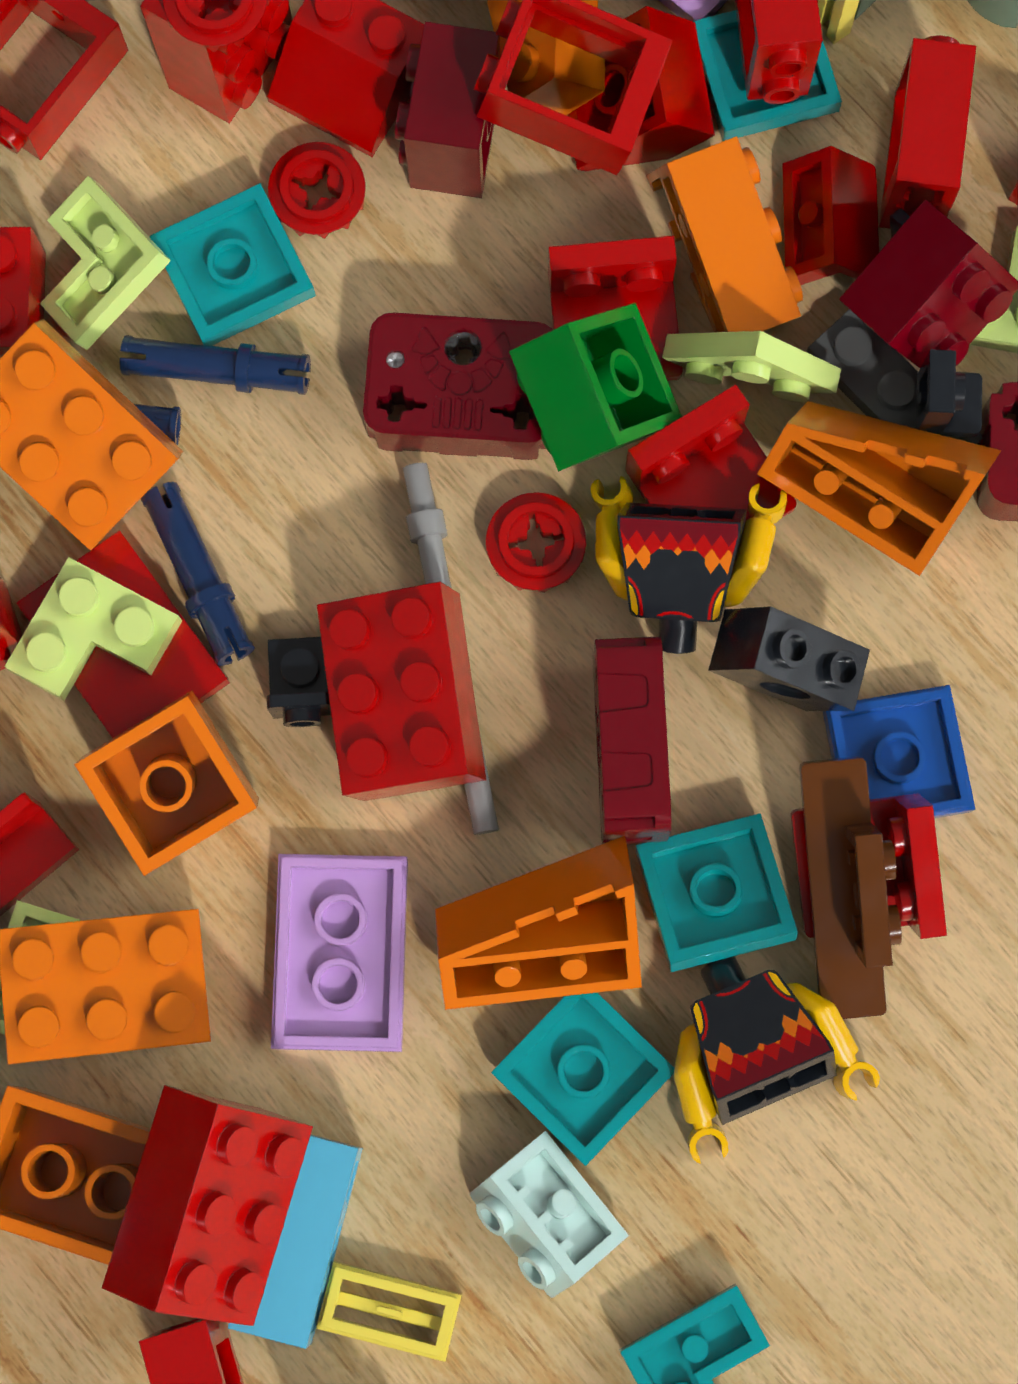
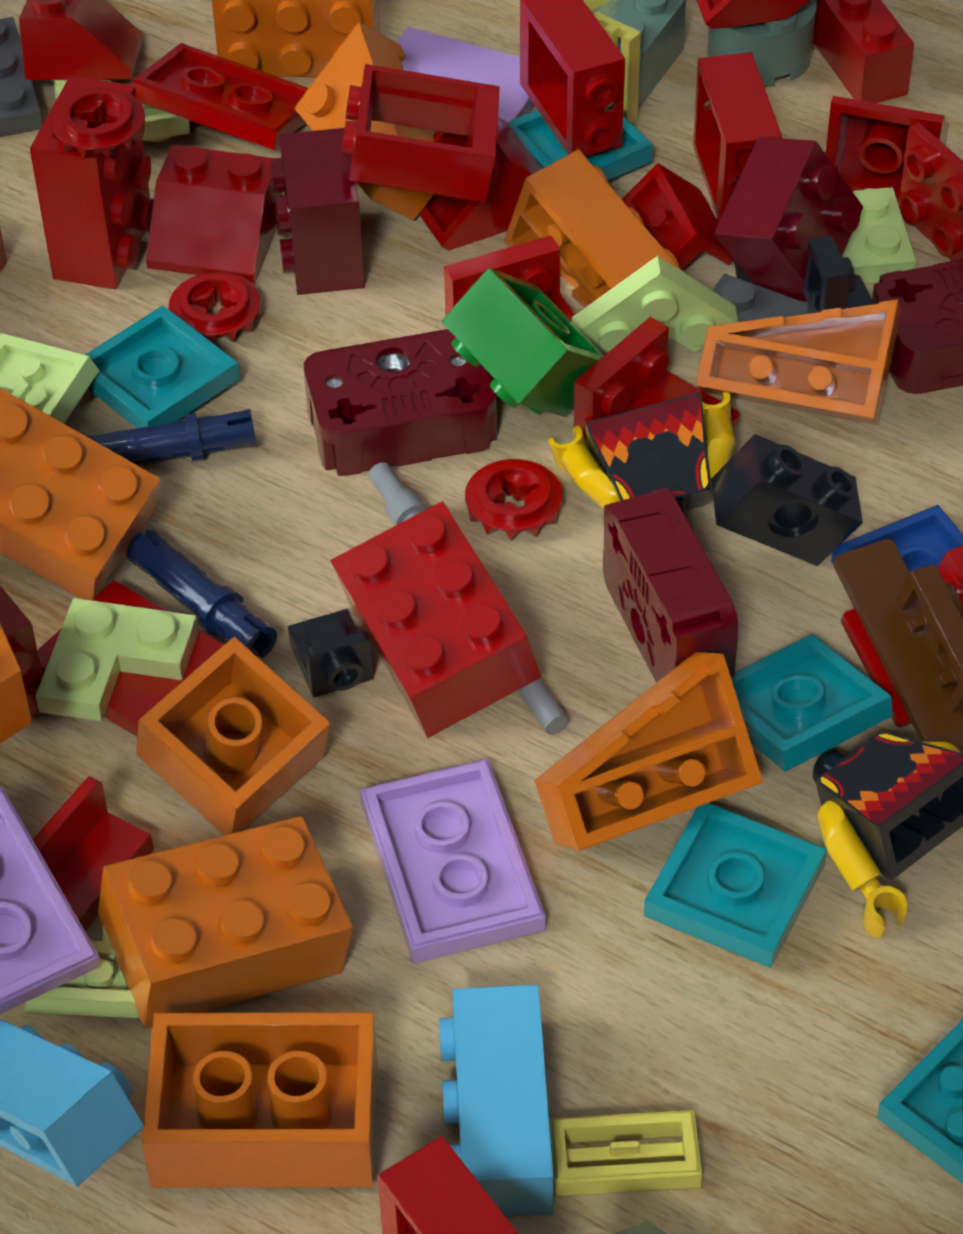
camera: 20 degrees left, 30 degrees down
red brick [102,1085,313,1326] -> none
light aqua bracket [470,1131,629,1298] -> none

